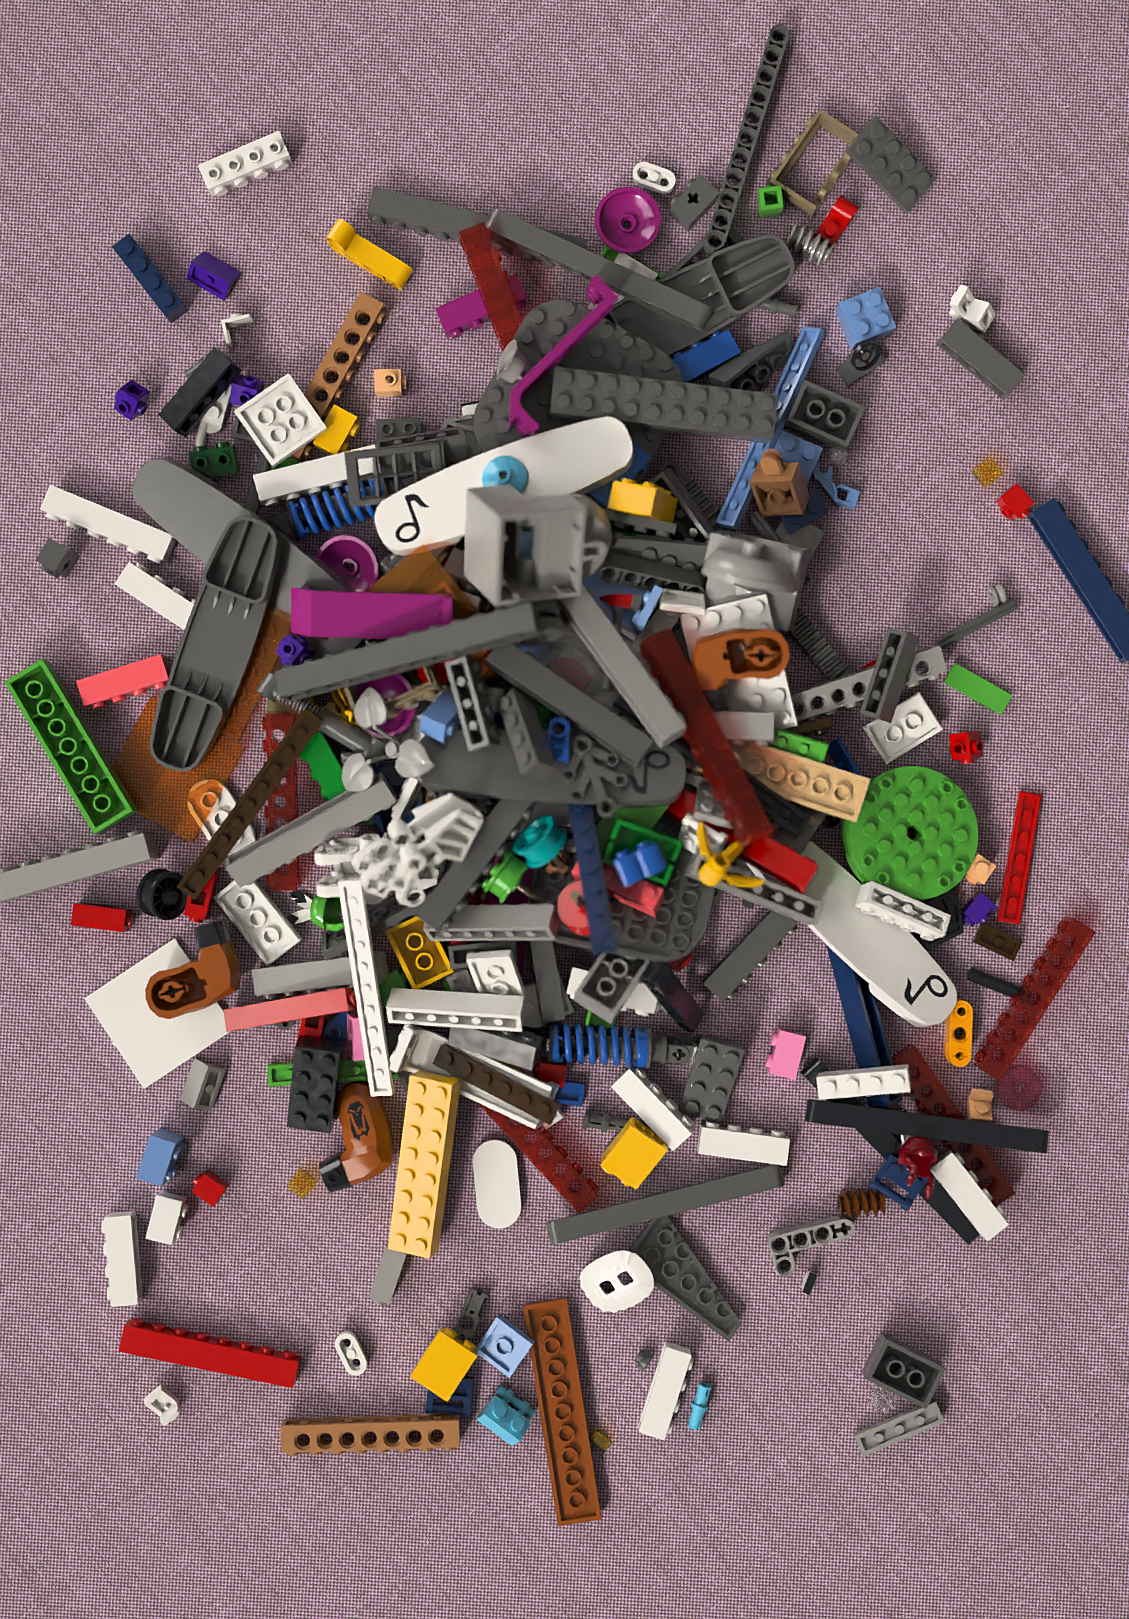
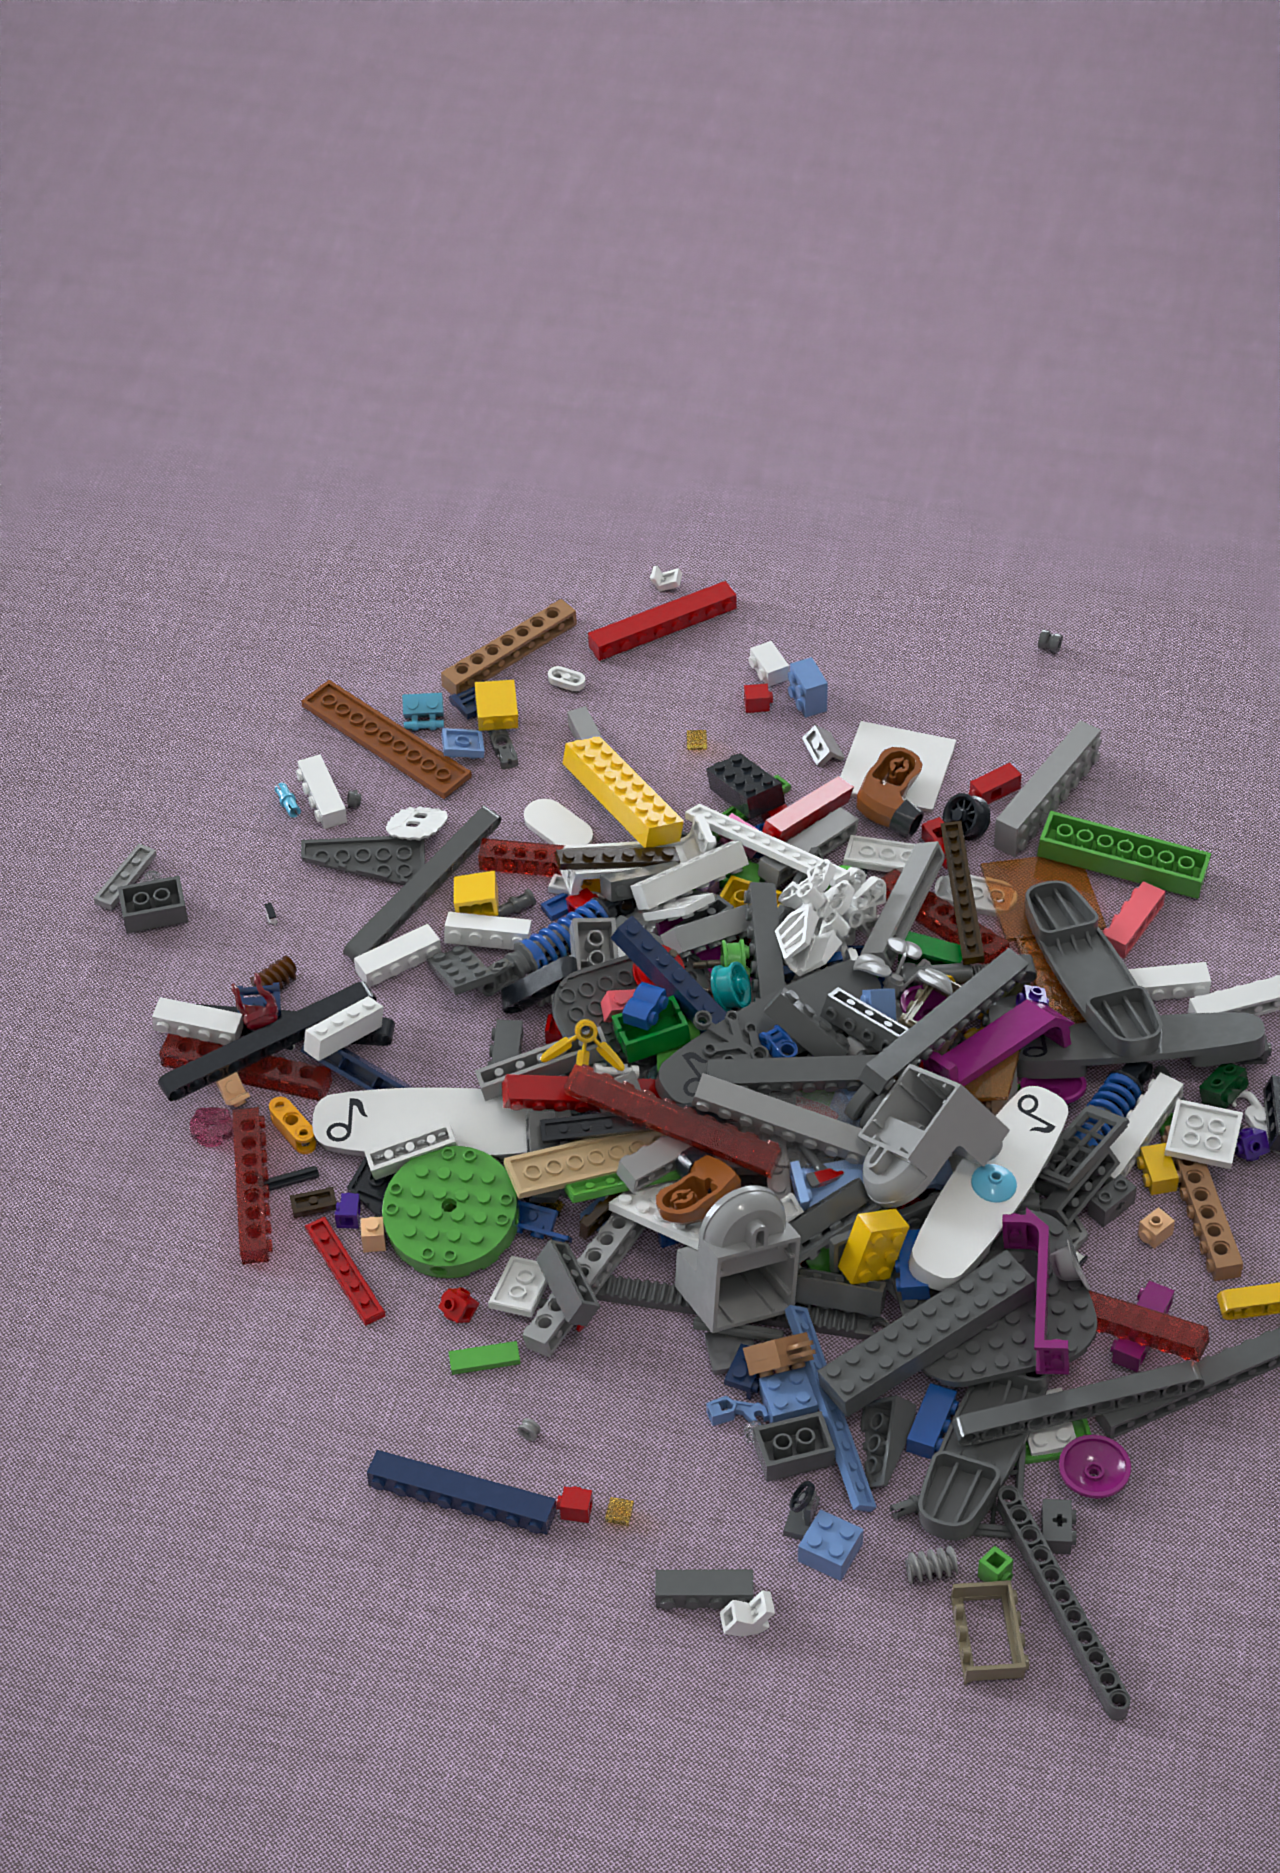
camera: 145 degrees right, 40 degrees down
dark grey brick [35,538,80,578] -> none
white brick [101,1211,143,1307] -> none
dark orange piece [319,1081,395,1193] -> none
clear yellow piece [589,1429,613,1453] -> none
white plate [633,162,676,194] -> none
bright pink brick [765,1028,806,1080] -> none
light grey beam [767,1215,855,1277] -> none
red plate [814,195,859,247] -> none
dark grey plate [845,116,936,213] -> none
dark grey axle [937,599,1018,648] -> none

